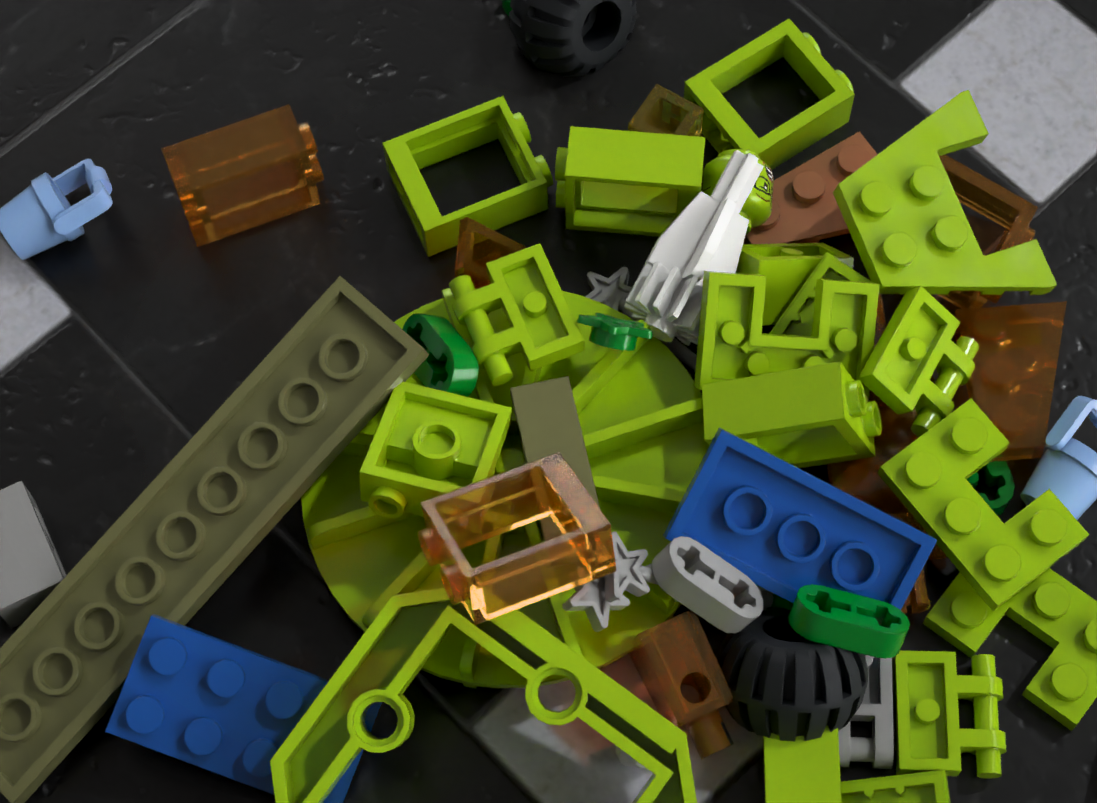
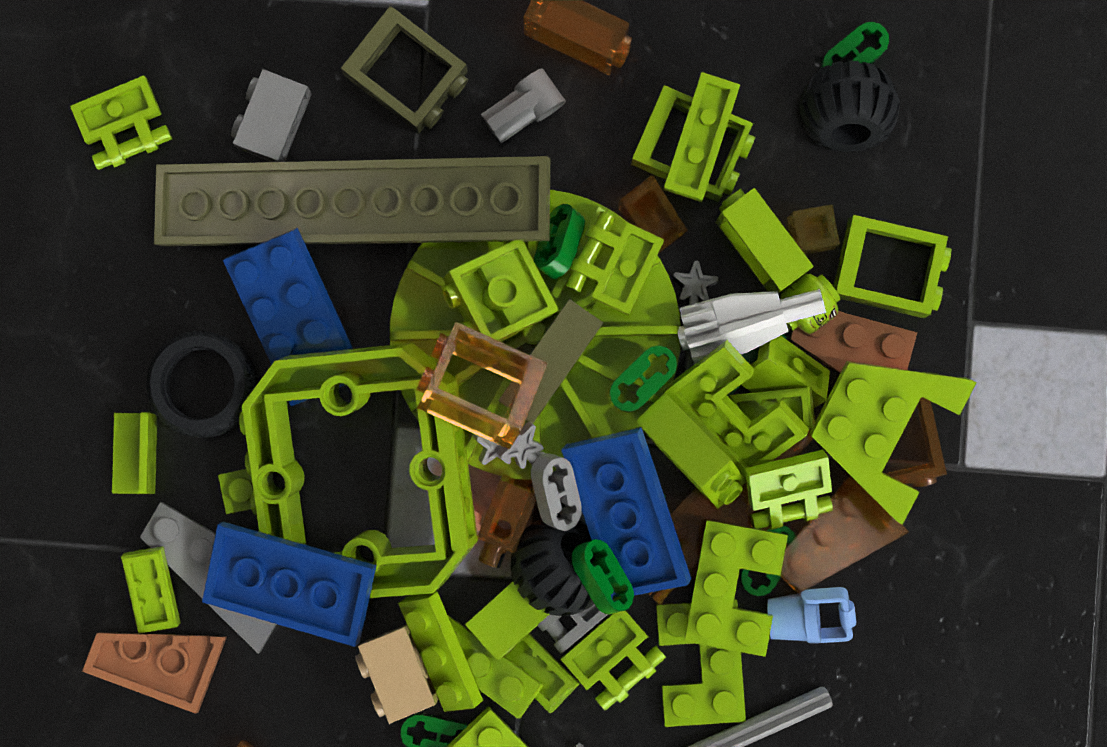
camera: 45 degrees right, 20 degrees up
green plate [577,313,653,351] -> none
none -> olive window [341,6,469,133]
none -> light grey piece [481,68,566,144]
none -> green beam [609,345,677,412]
none -> lime plate [663,72,740,202]

